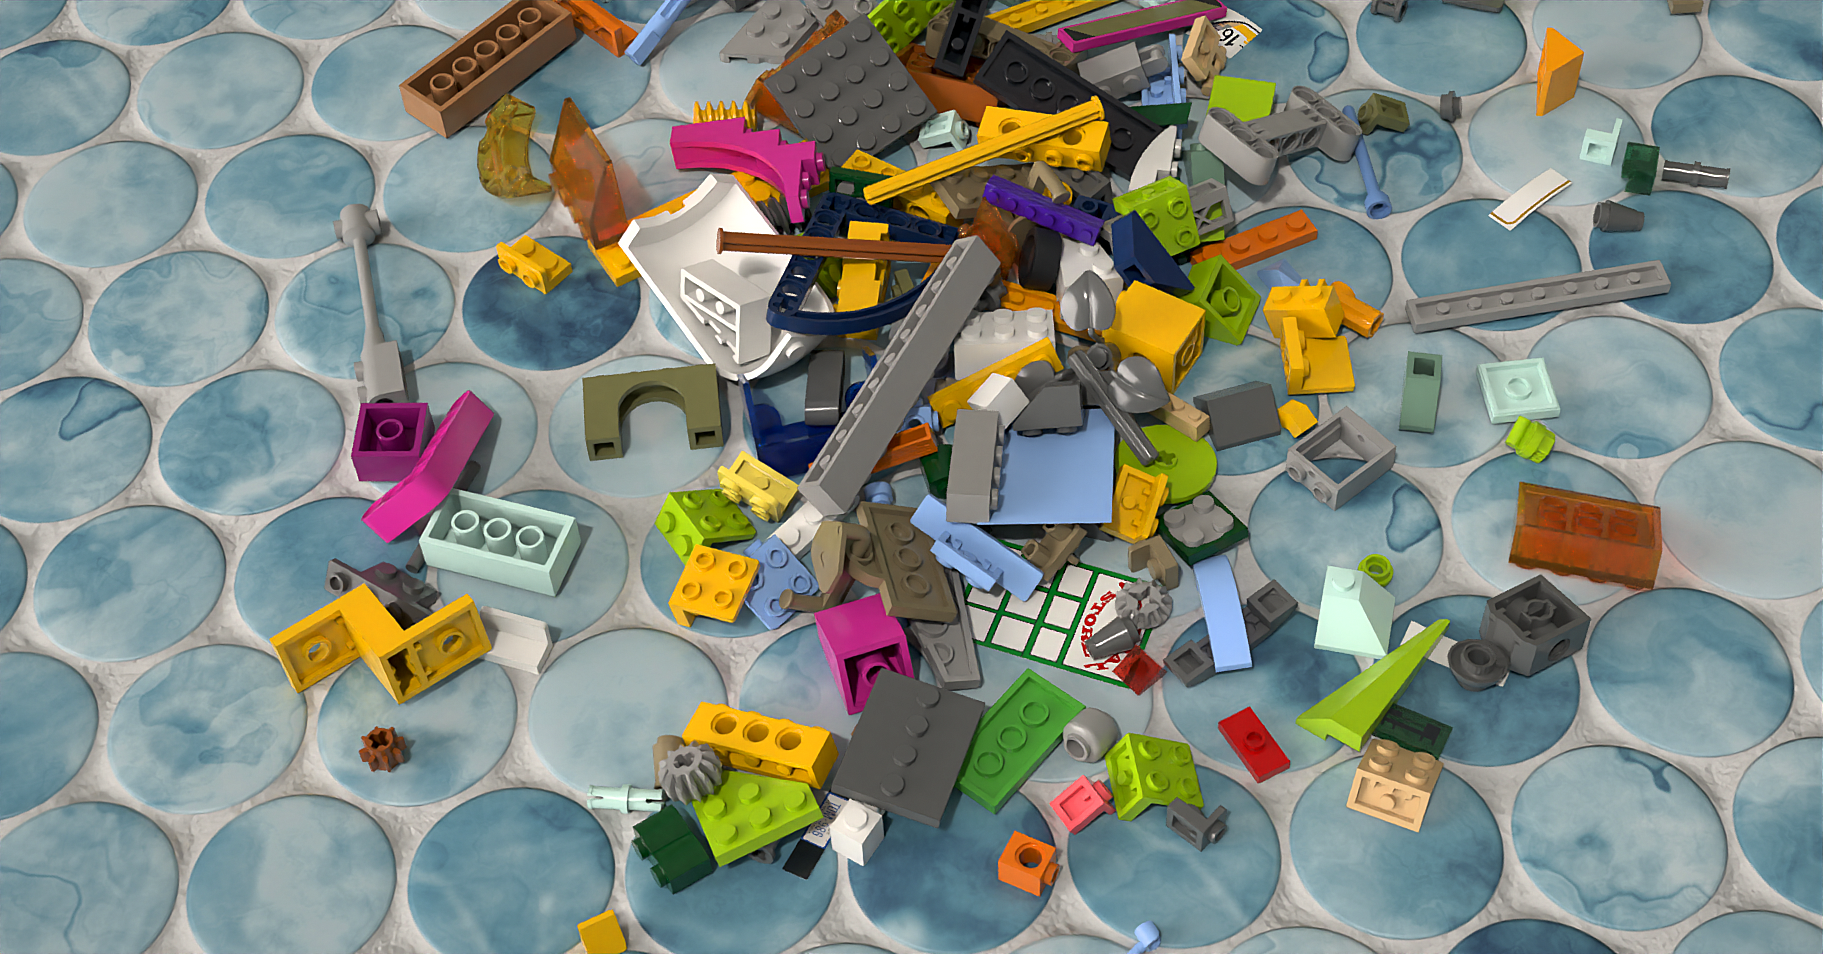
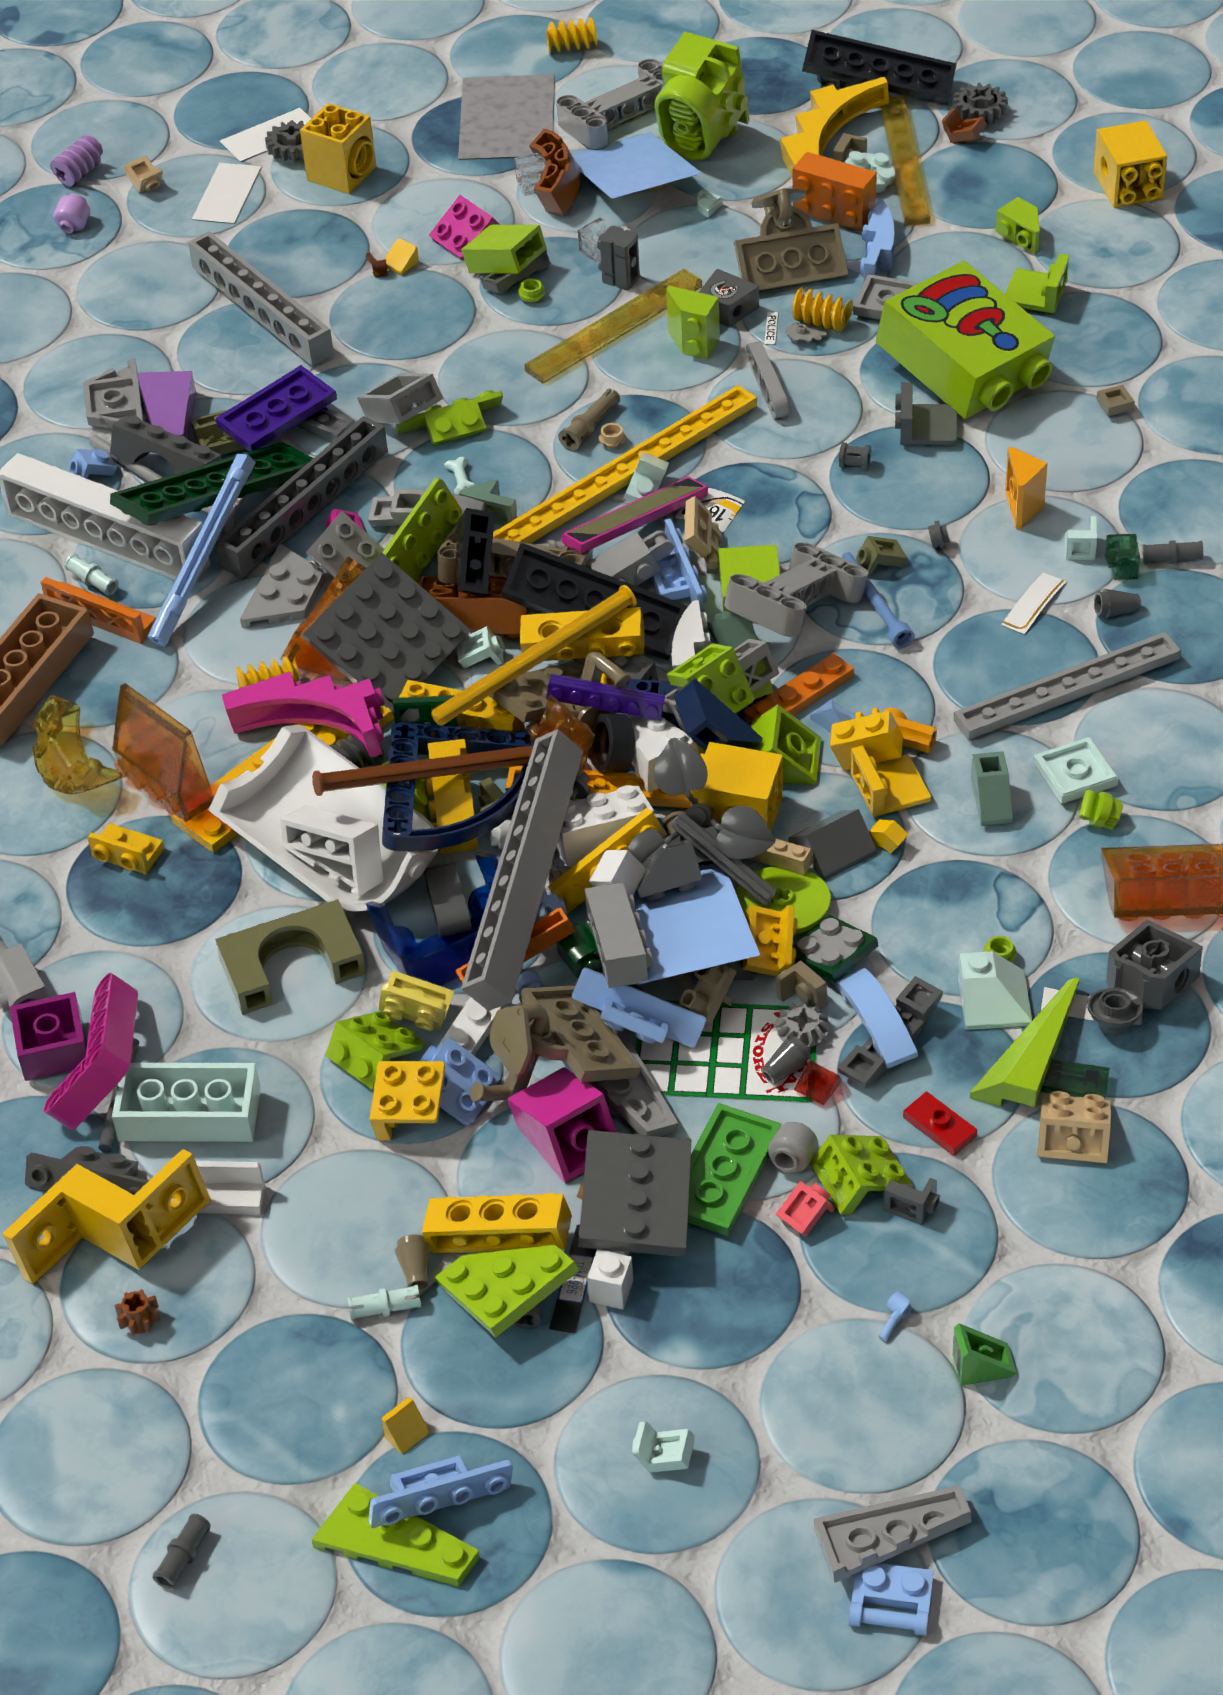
camera: 15 degrees left, 5 degrees down
dark green brick [631,804,713,895] -> none
light grey gear [658,740,723,805] -> none
orange brick [998,830,1060,897] -> none
dark green sticker [1130,102,1192,125] -> none
light grey window [1285,406,1397,511] -> none

